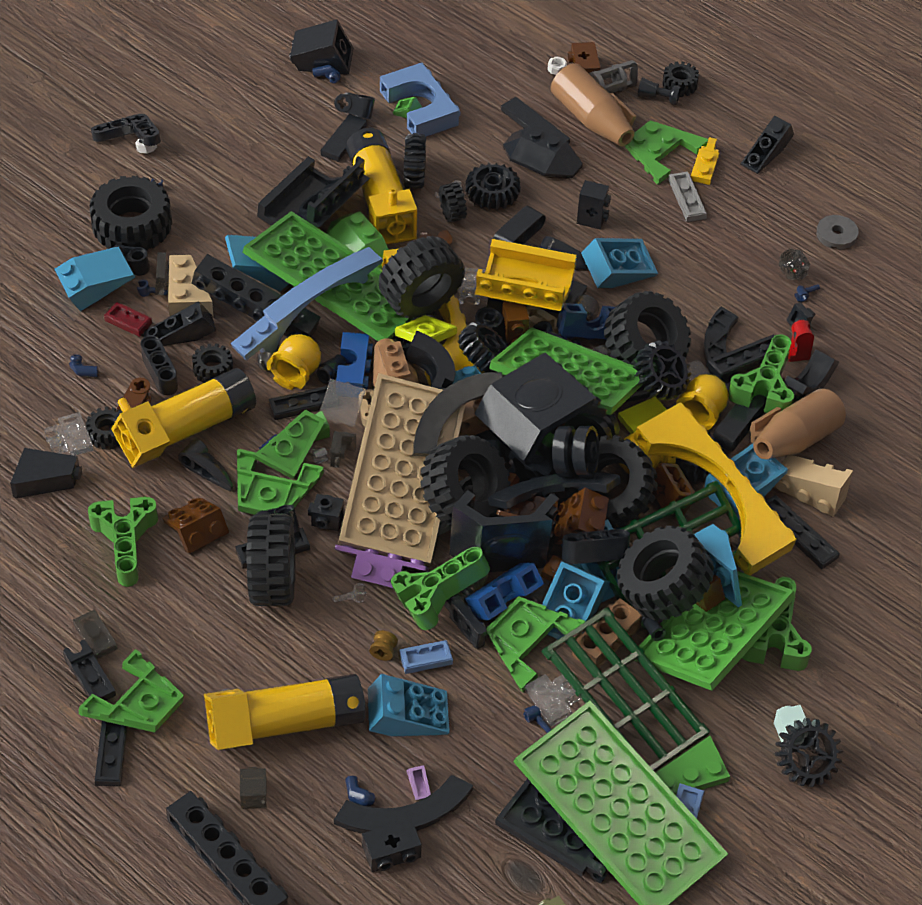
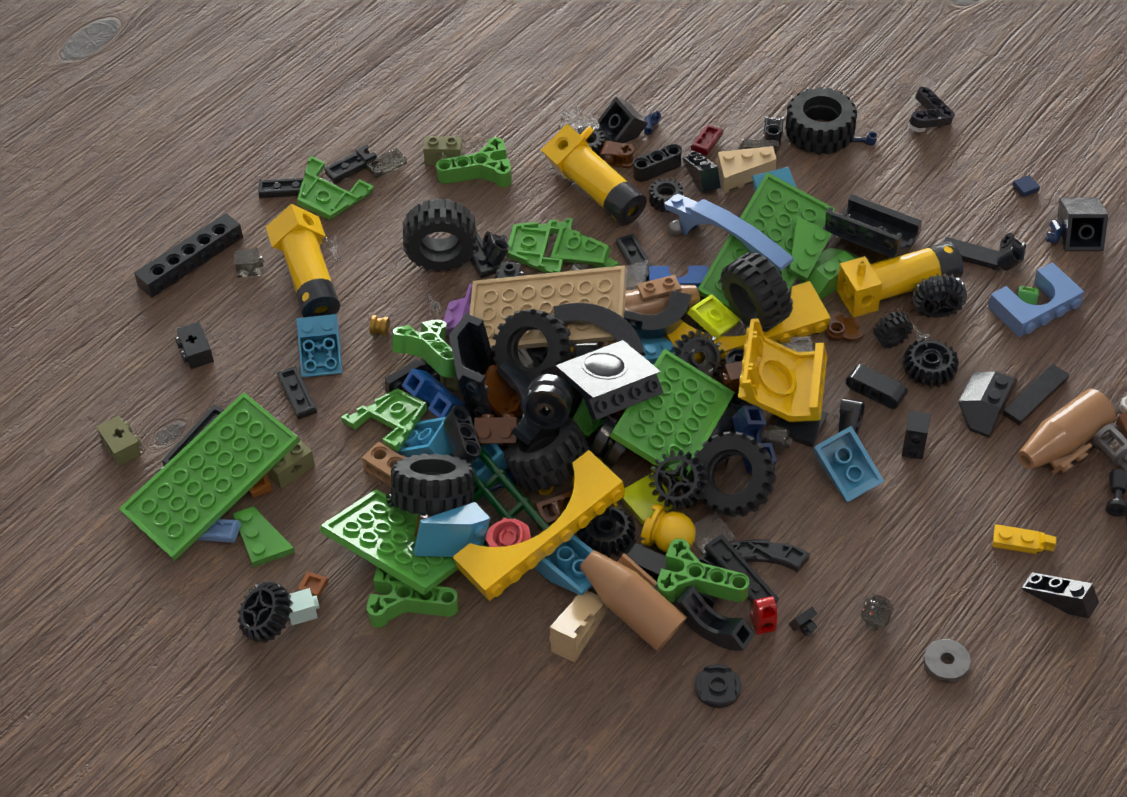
camera: 90 degrees right, 0 degrees up
black slope [10,448,82,498] -> none
dark azure slope [55,246,135,312] -> none
reddish brown bracket [162,498,229,553] -> none
black piece [178,439,234,491] -> none
black brick [191,254,321,337] -> none
yellow tile [267,334,321,390] -> none
black cone [316,354,346,383] -> none
black tile [334,774,473,833] -> none
dark blue arm [345,776,376,806] -> none
medium blue plate [399,640,453,674] -> none
lavender piece [406,765,431,800] -> none
dark blue hand [523,705,552,733] -> none
clear plate [525,674,580,727] -> none
dark green door [541,607,711,771] -> none
bright green wing [625,120,708,185] -> none
light grey tile [668,172,707,222] -> none
black tile [765,495,840,569] -> none
dark blue hand [794,284,820,303] -> none
none -> black tile [277,366,317,420]
none -> dark orange plate [298,571,328,600]
none -> olive brick [423,136,463,165]
none -> coral hat [485,518,531,547]
none -> black slope [594,97,648,143]
none -> black tile [695,664,741,708]
none -> bright green wing [788,215,832,282]
none -> dark blue tile [1012,175,1040,197]

